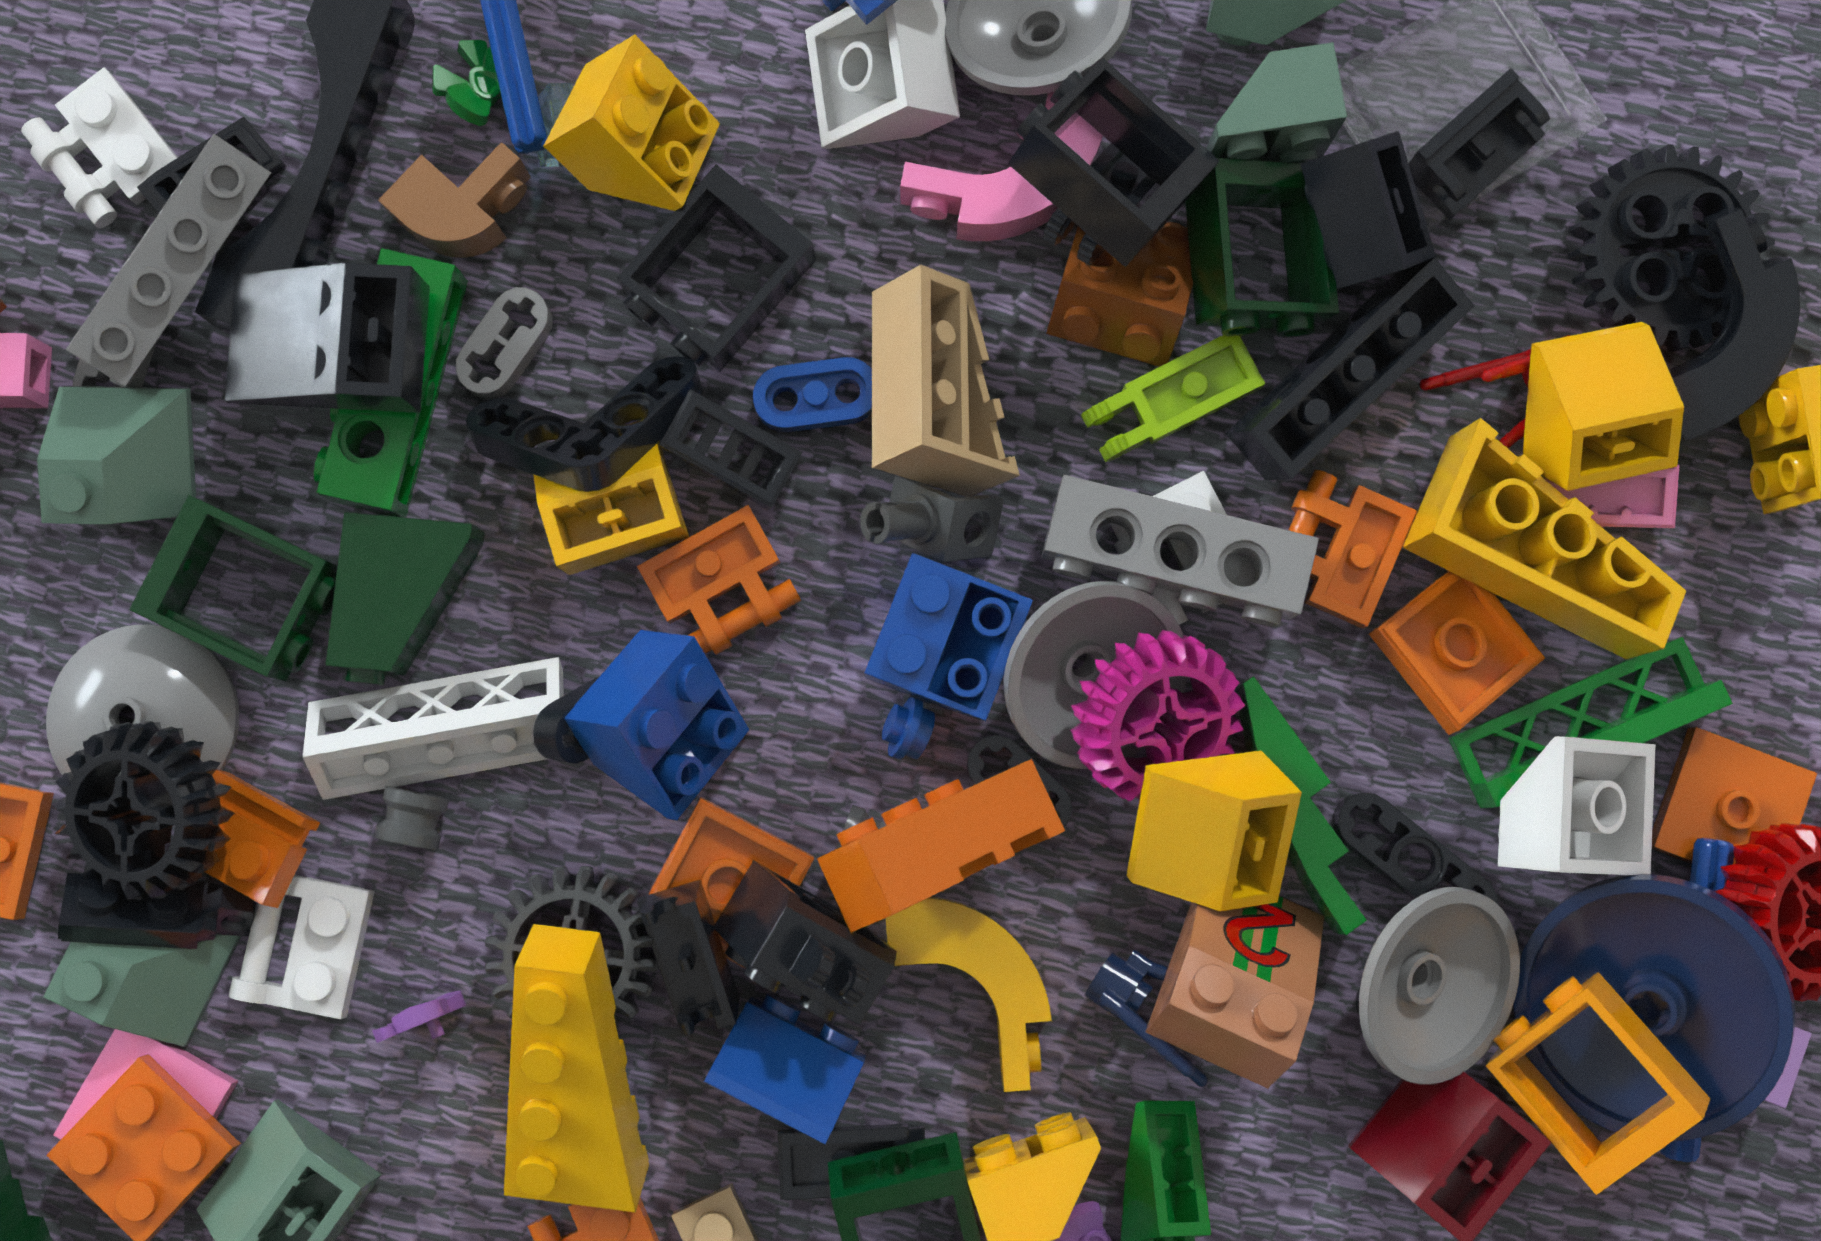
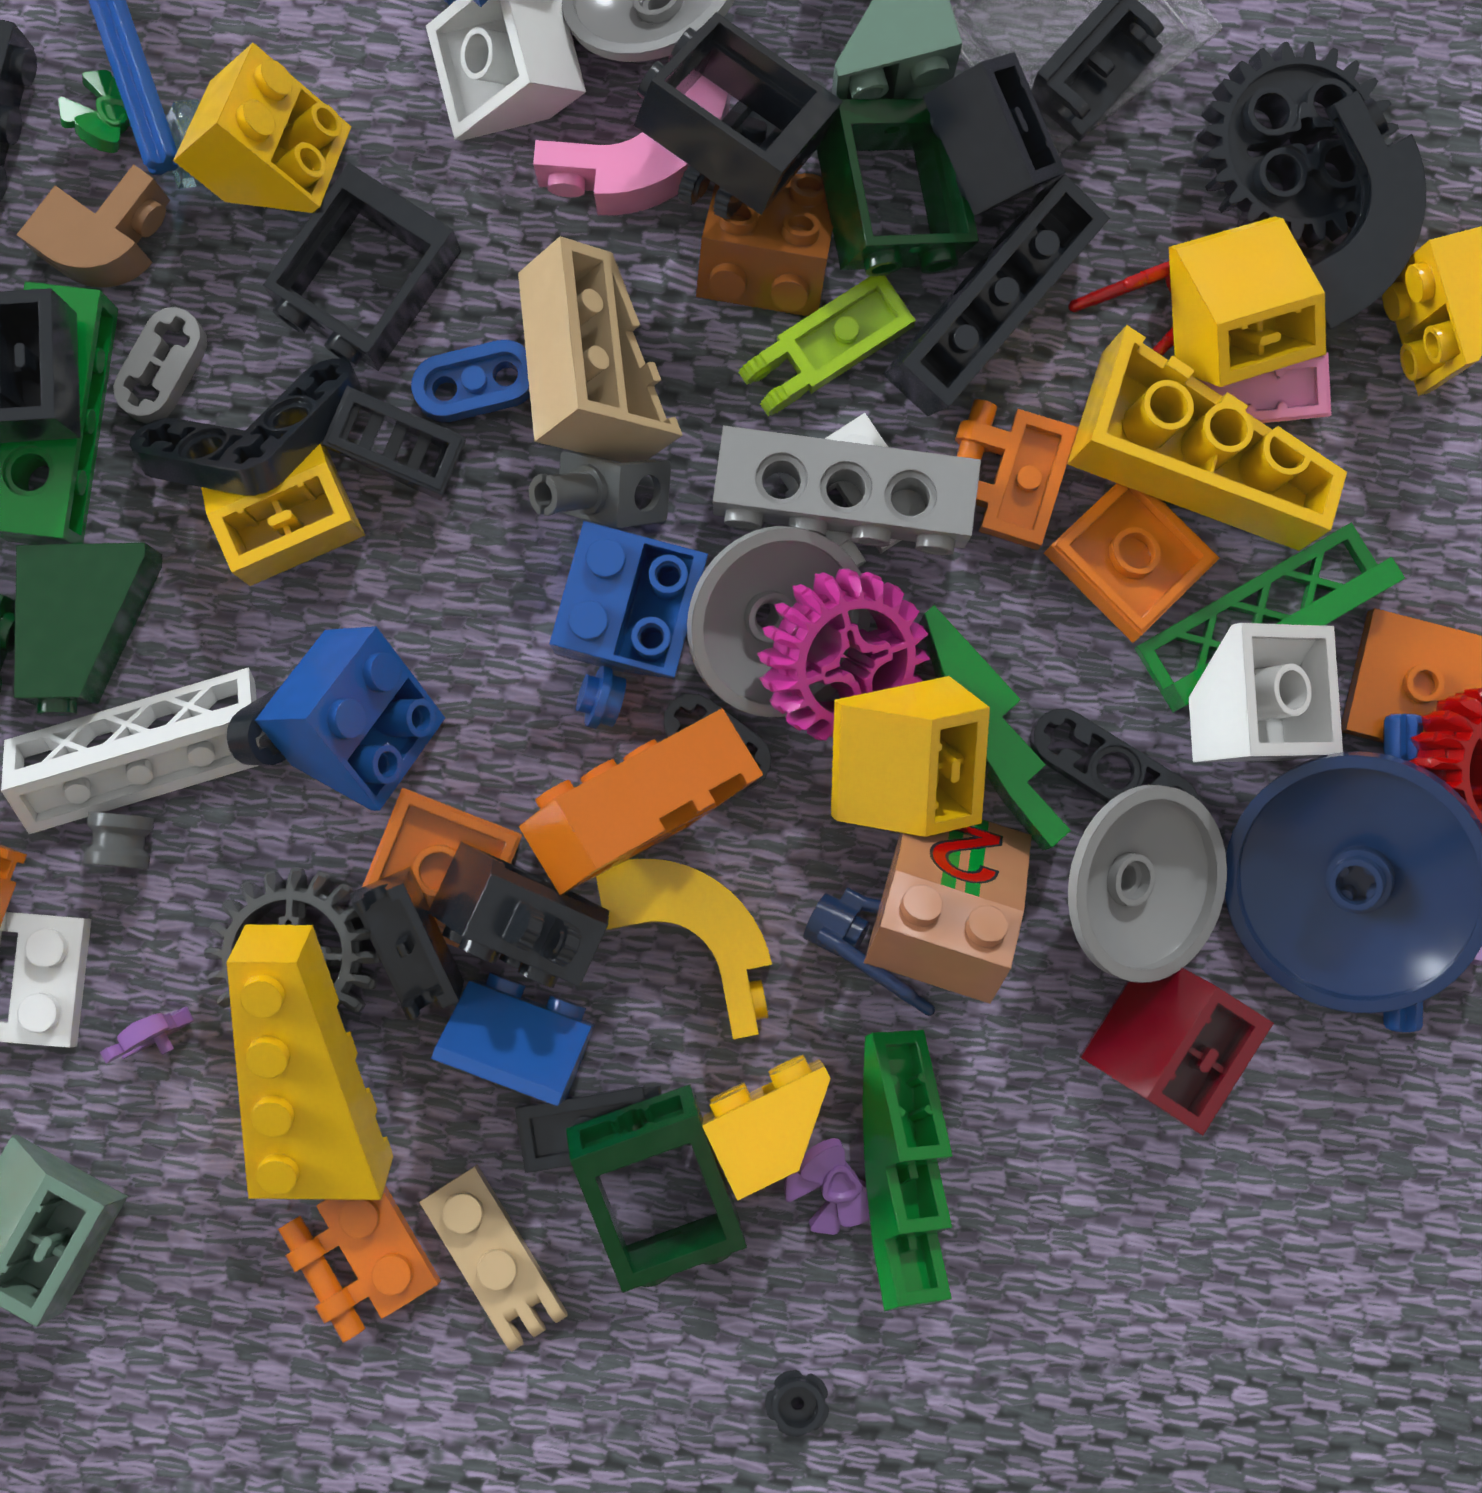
camera: 10 degrees left, 0 degrees up
orange plate [637,505,802,655] -> none
light orange window [1486,972,1711,1195] -> none

